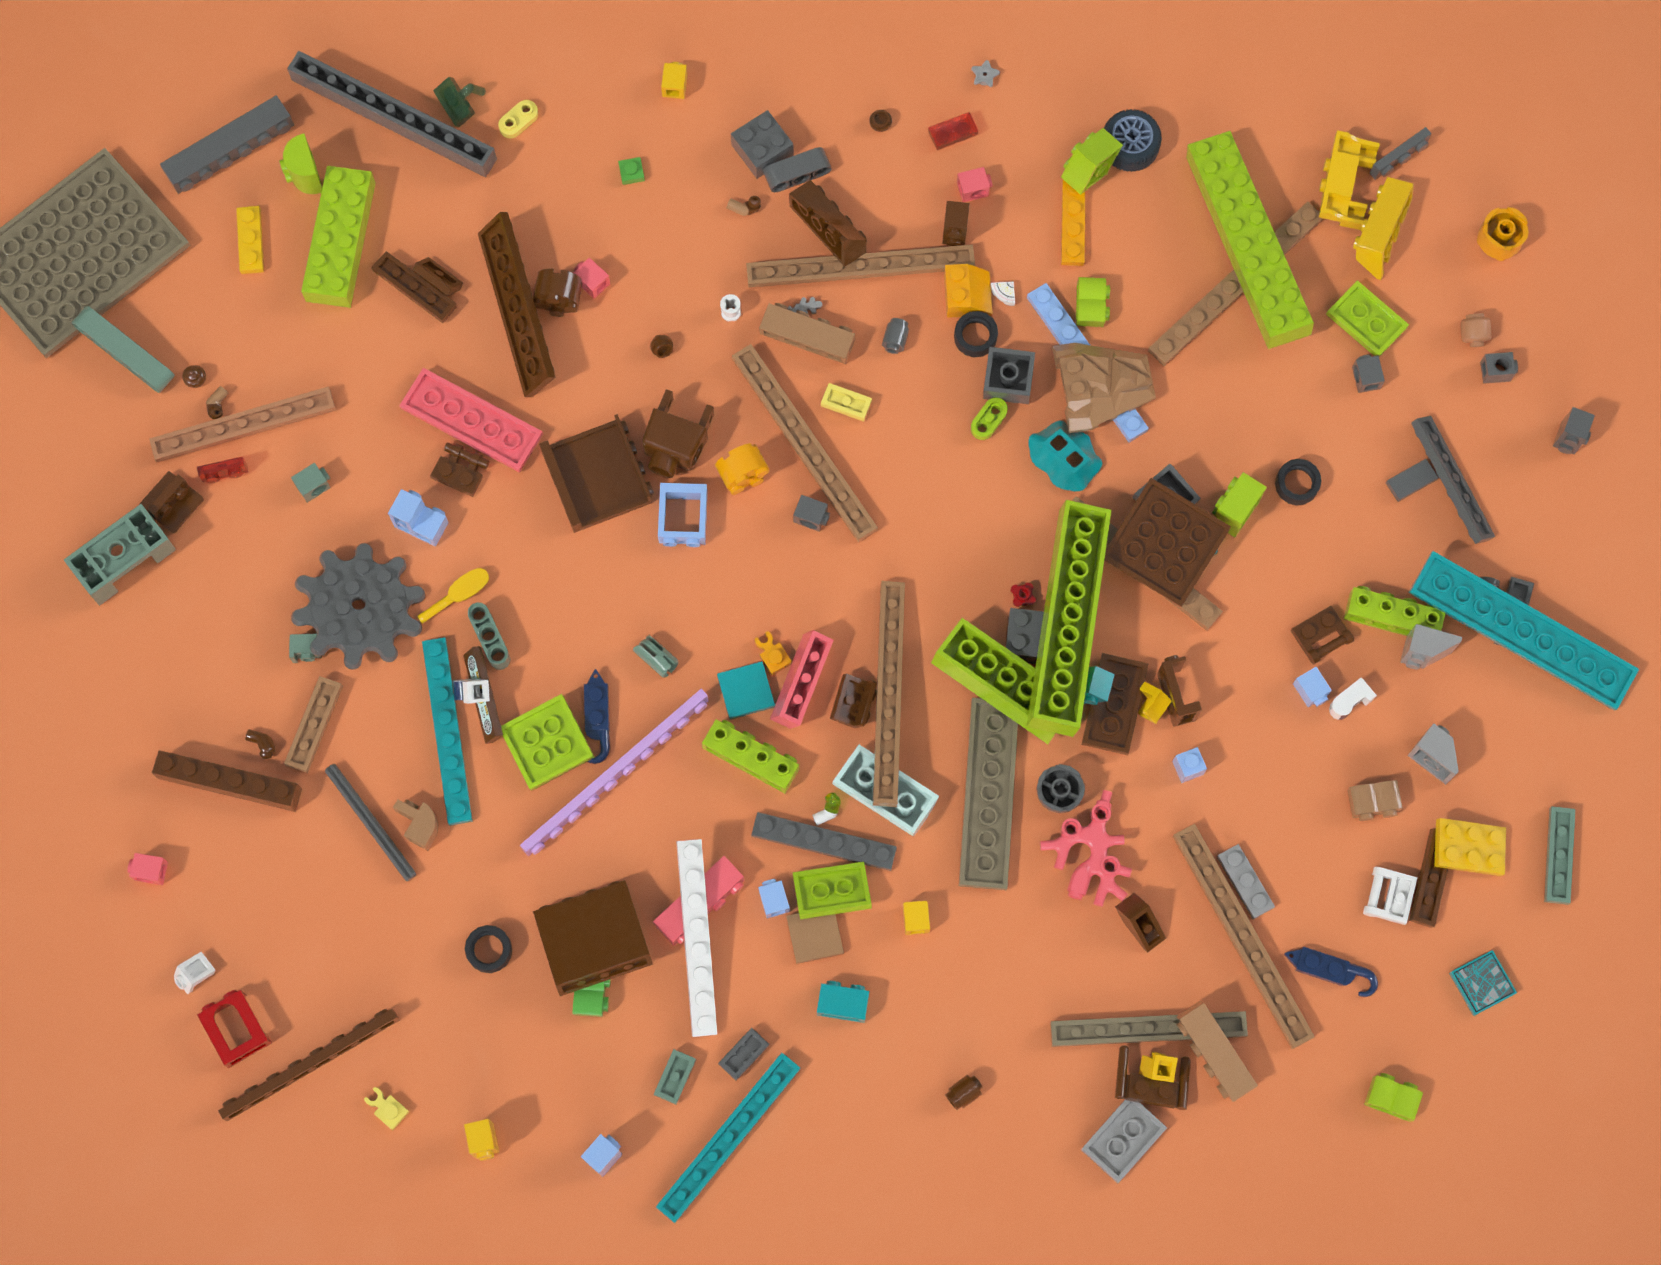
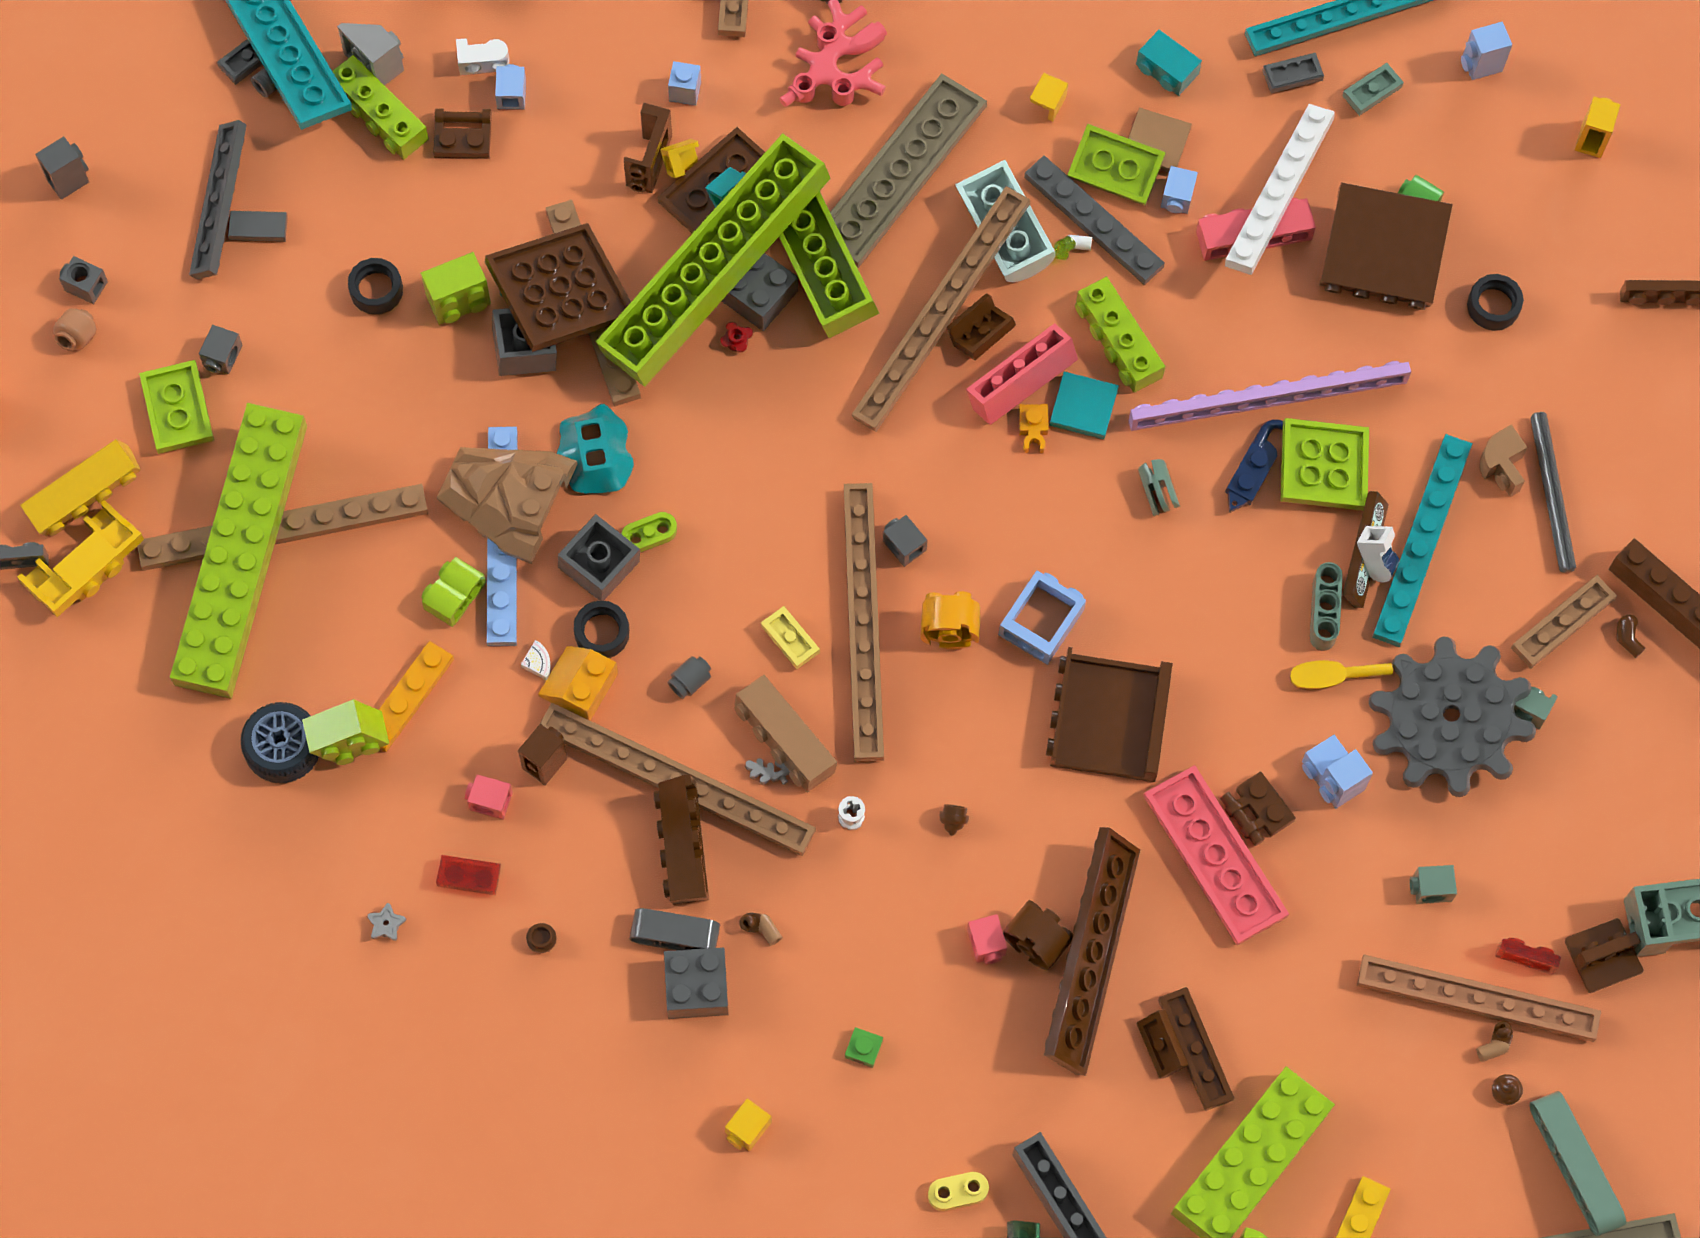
camera: 150 degrees left, 5 degrees down
light yellow plate [364,1087,409,1130] -> none
reddish brown piece [642,389,714,478] -> none
dark grey cylinder [1036,764,1085,814] -> none

